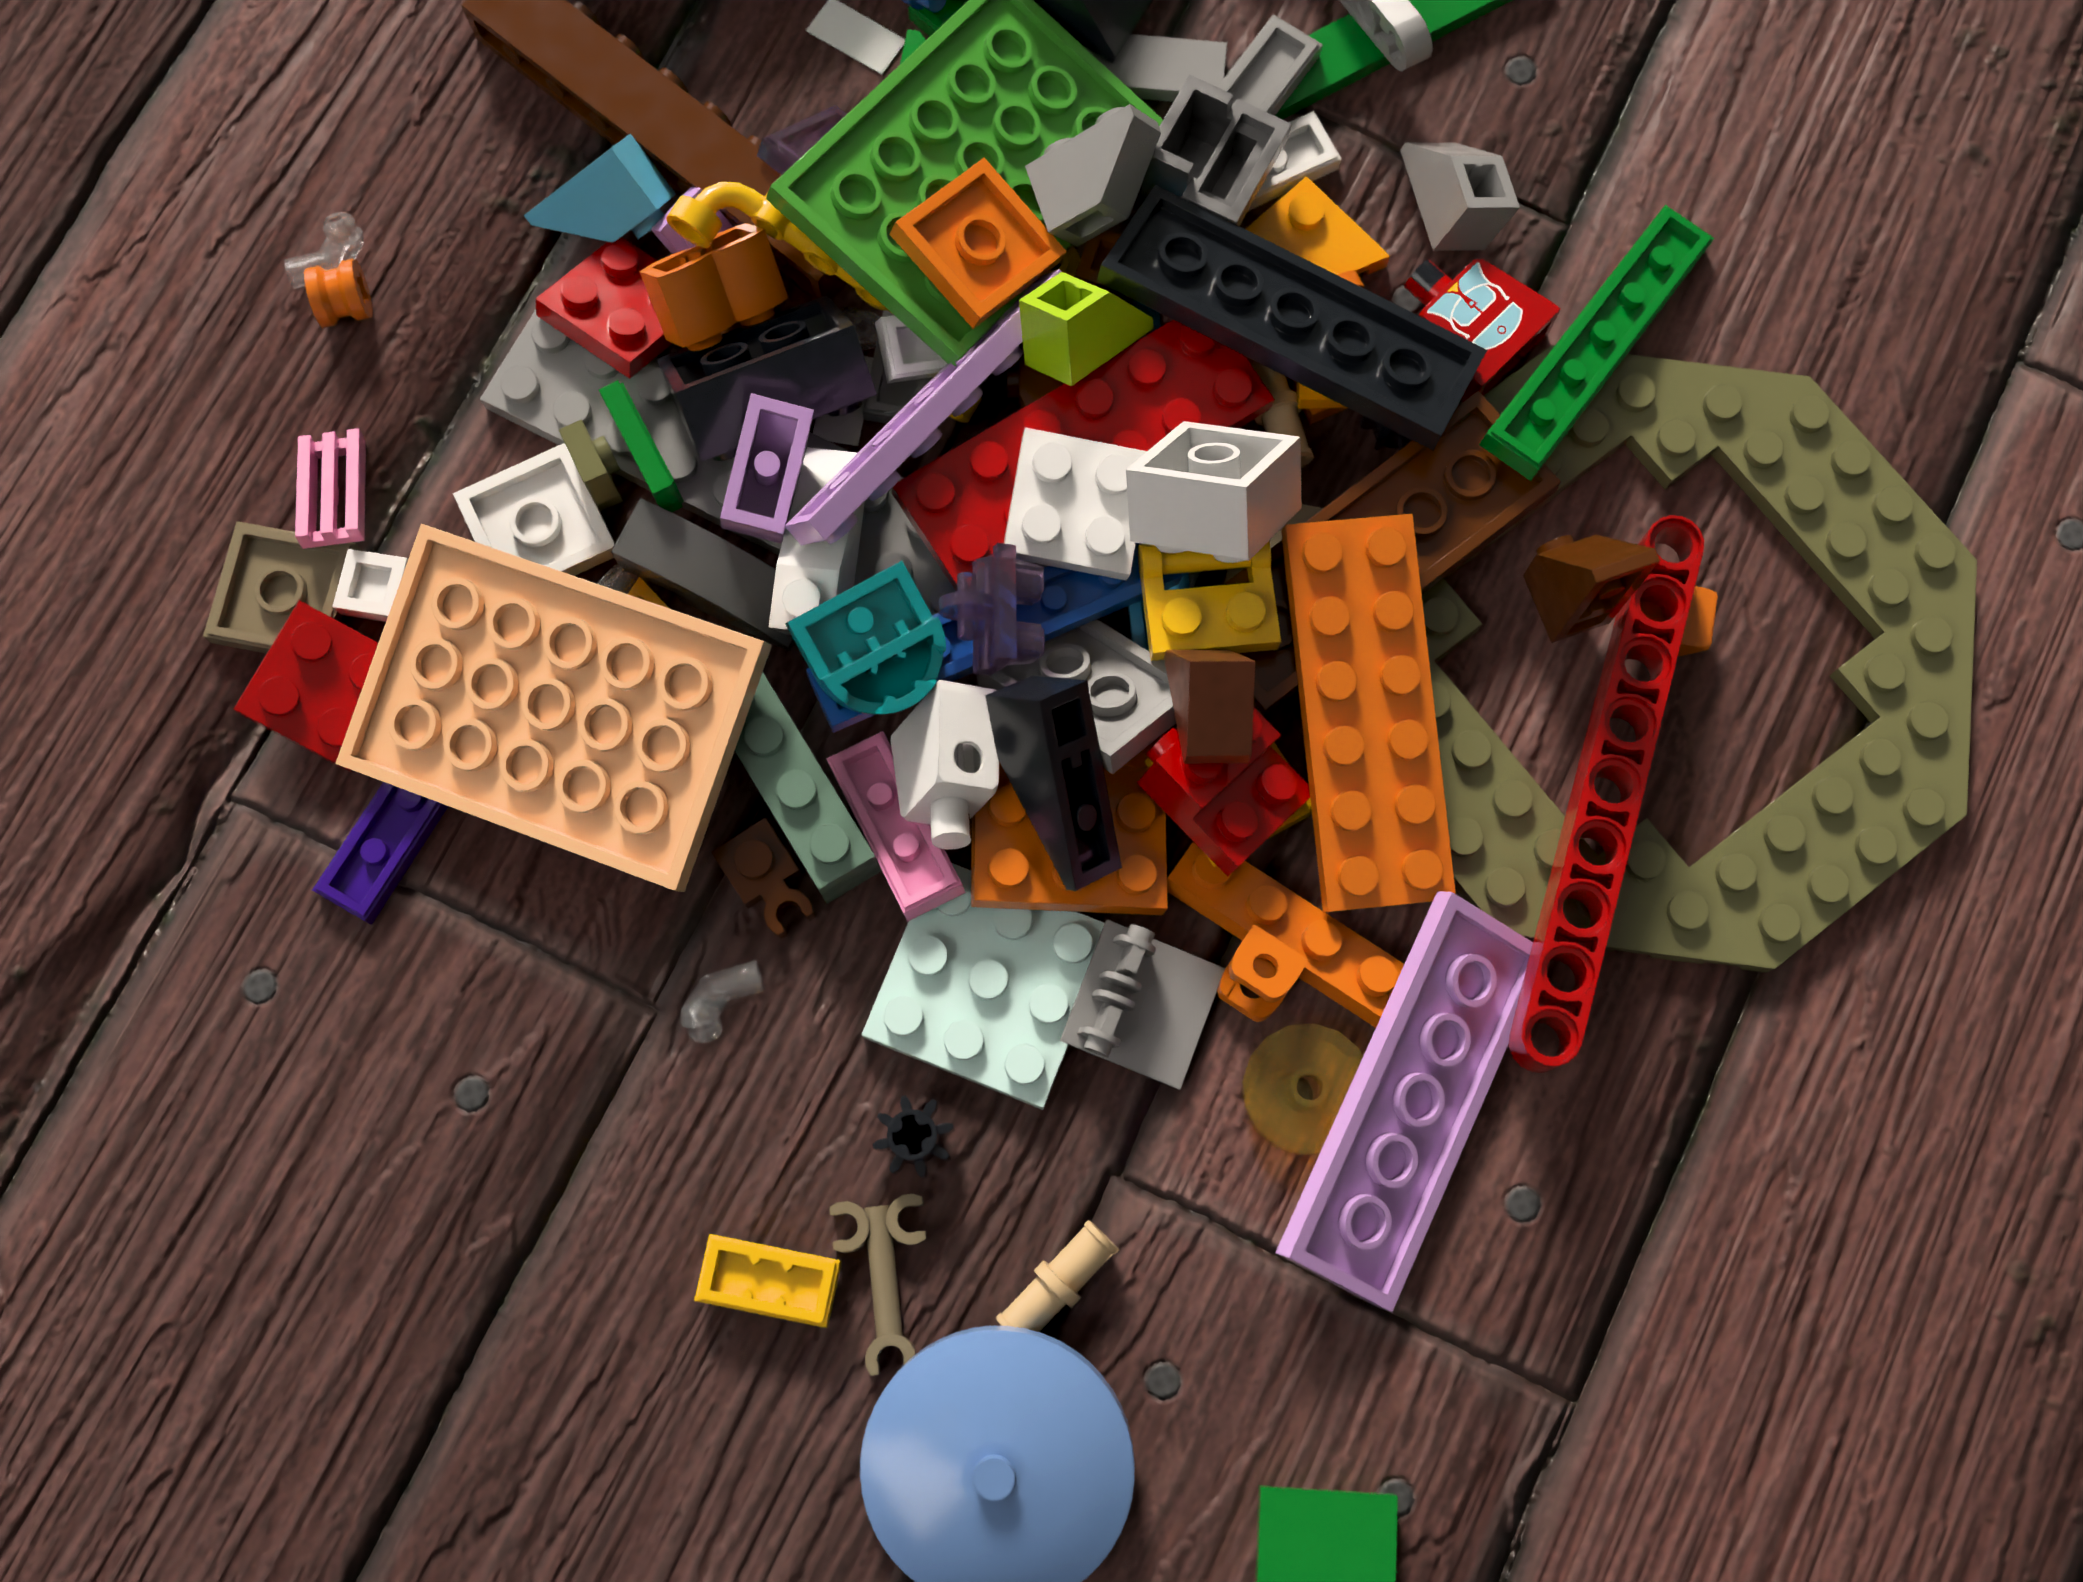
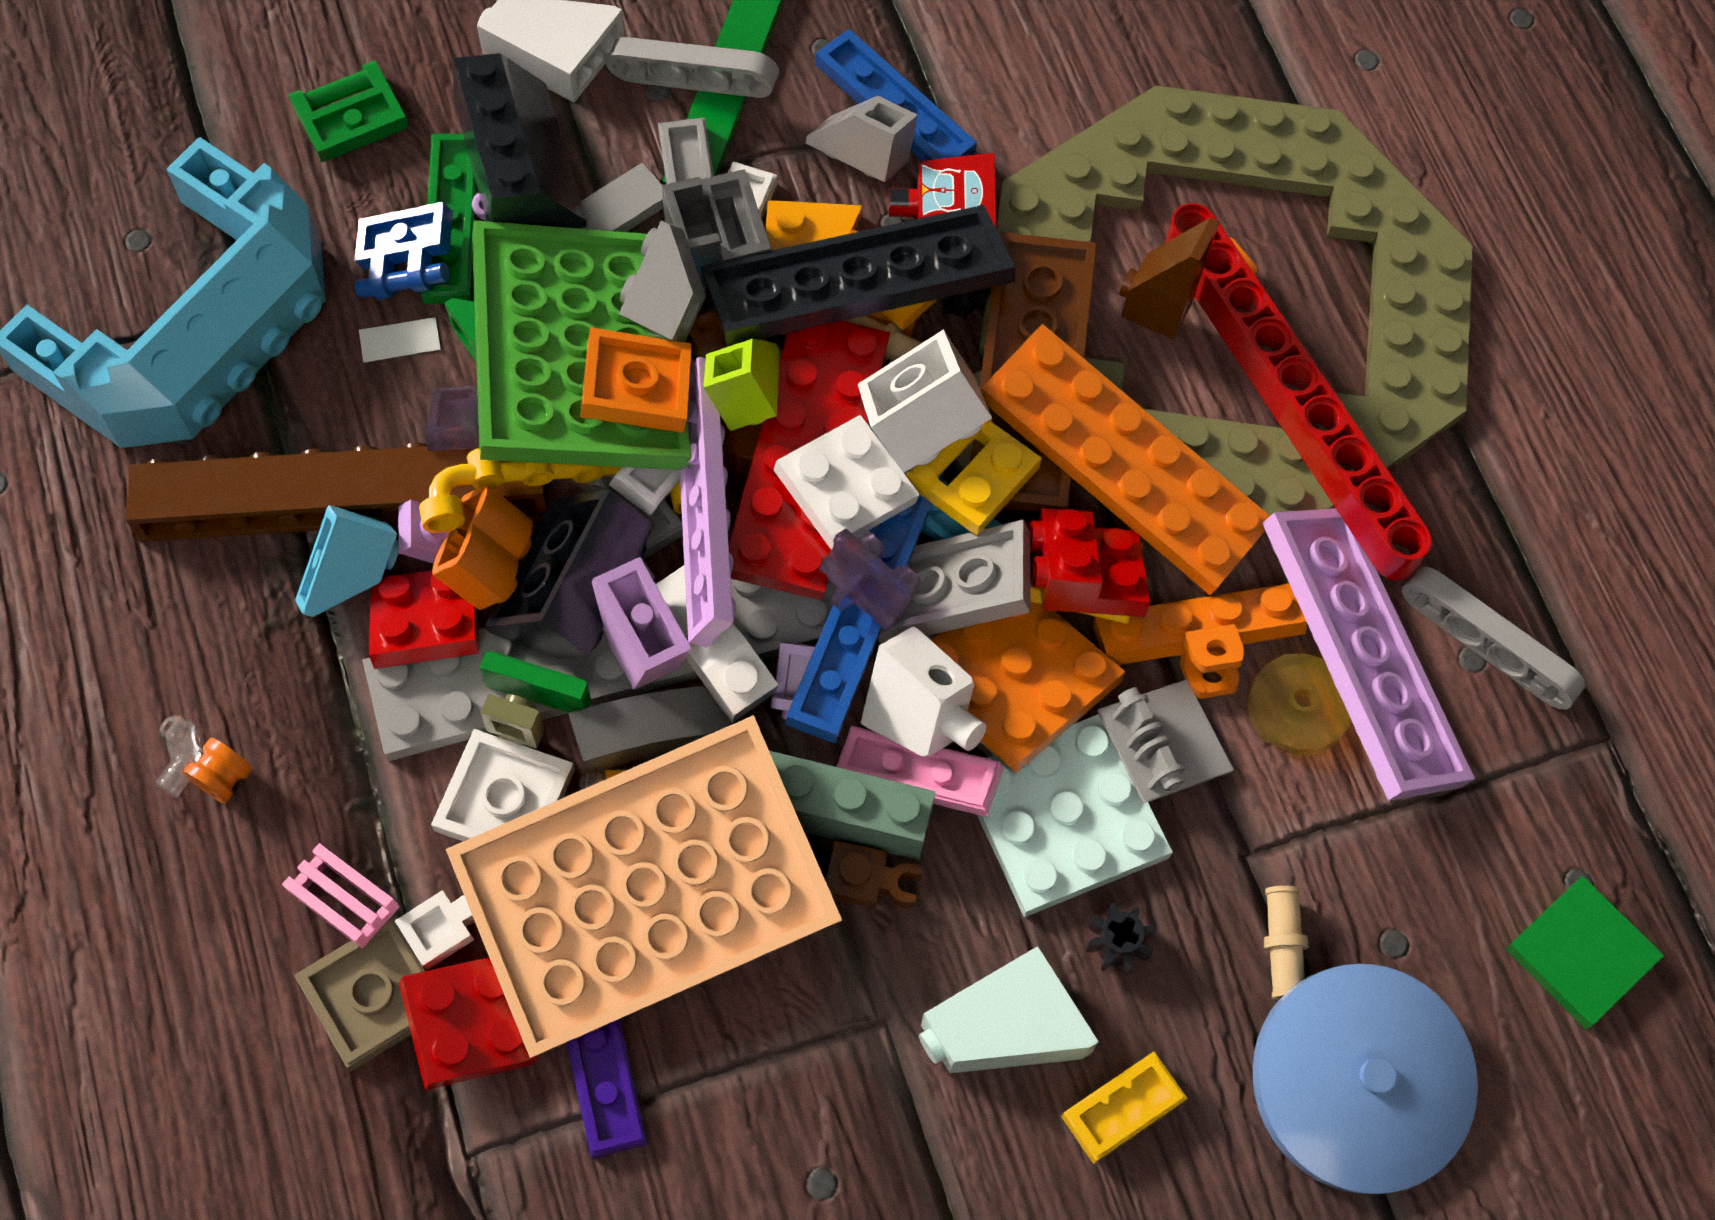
camera: 50 degrees left, 10 degrees down
clear arm [681,960,765,1043] -> none
teal slope [785,561,946,715] -> none
dark tan bar [829,1194,928,1376] -> none
black slope [985,676,1122,891] -> none
copper slope [1164,650,1255,764] -> none
green tile [1479,205,1715,481] -> none
none -> blue plate [815,29,977,161]
none -> light aqua slope [919,946,1099,1073]
none -> light grey beam [1402,567,1586,710]

